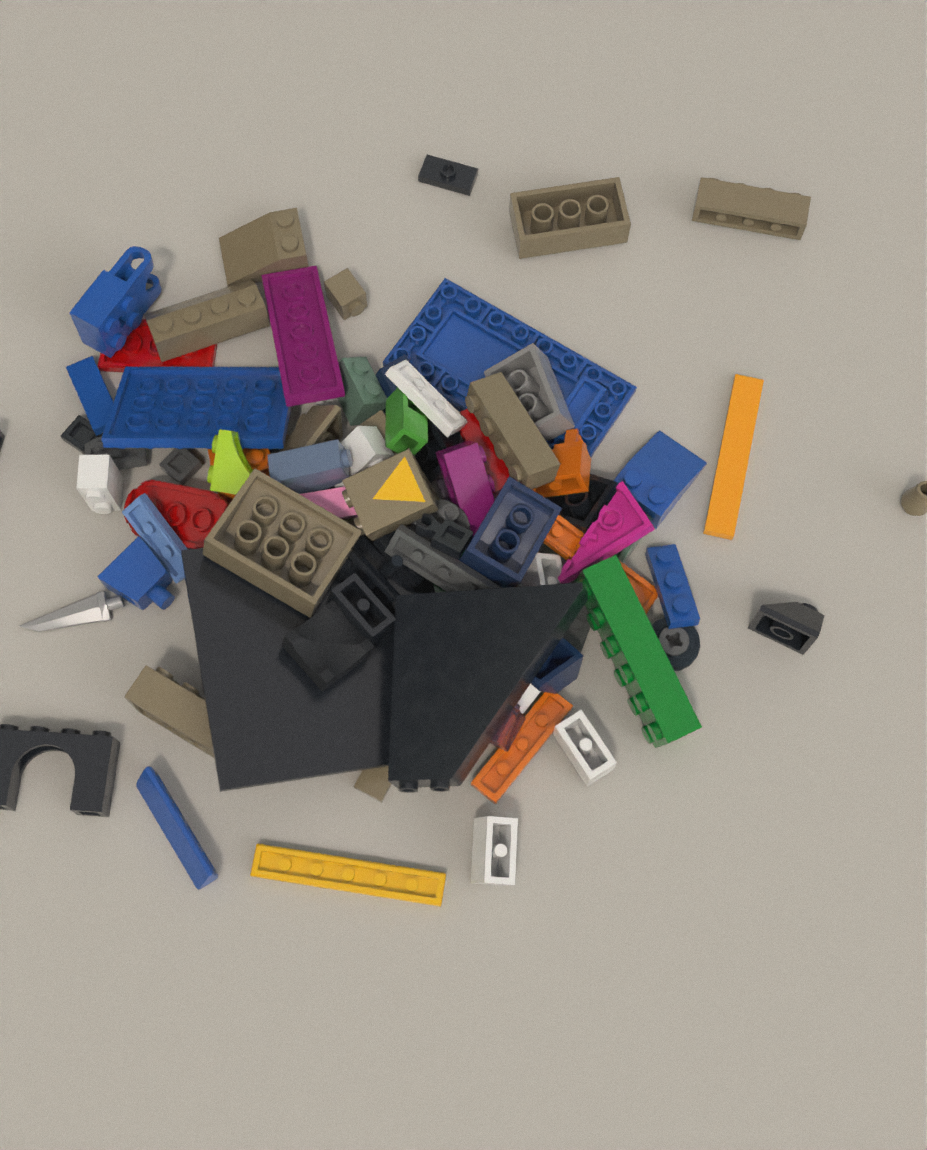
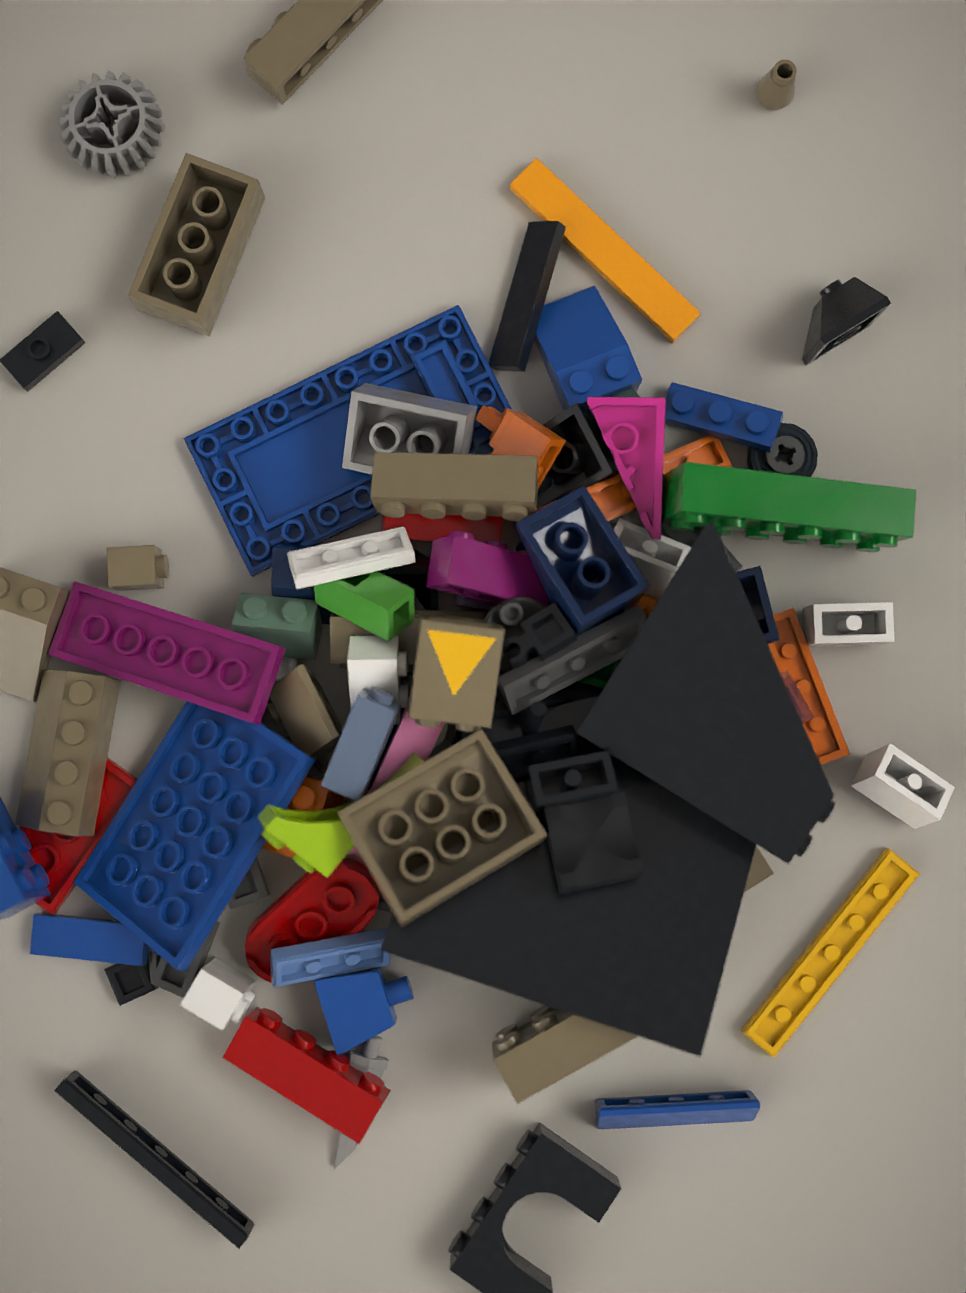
camera: 65 degrees left, 15 degrees up
none -> light grey gear [58,70,164,179]
none -> red brick [222,1007,391,1144]
none -> black tile [489,221,566,372]

